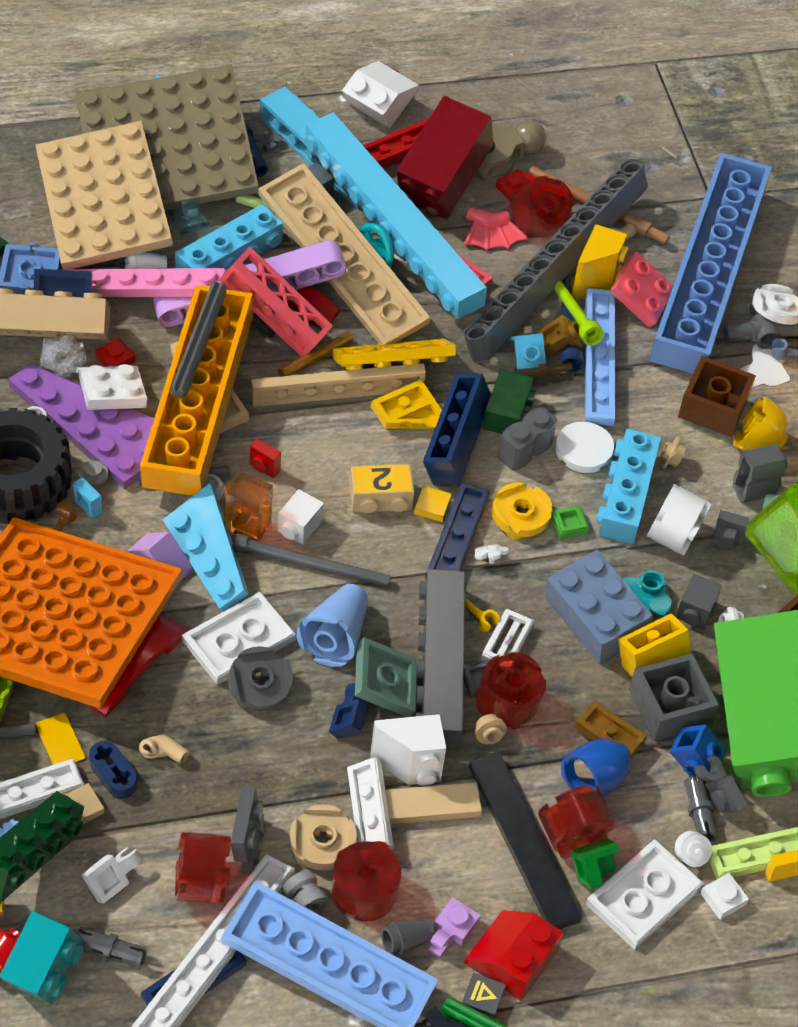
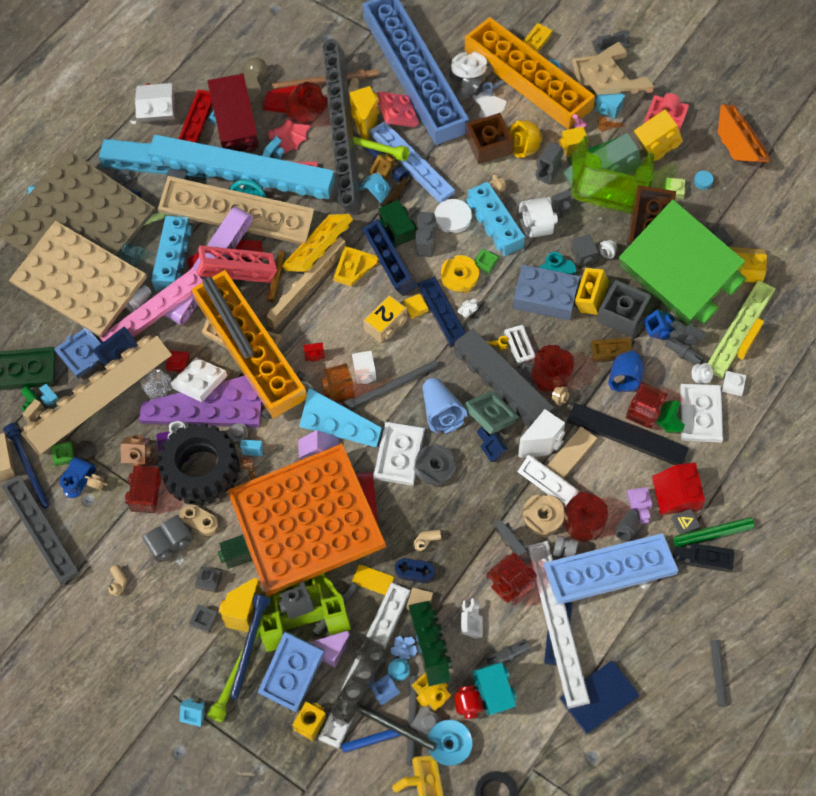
camera: 35 degrees left, 10 degrees up
none -> medium azure tile [262,136,285,160]

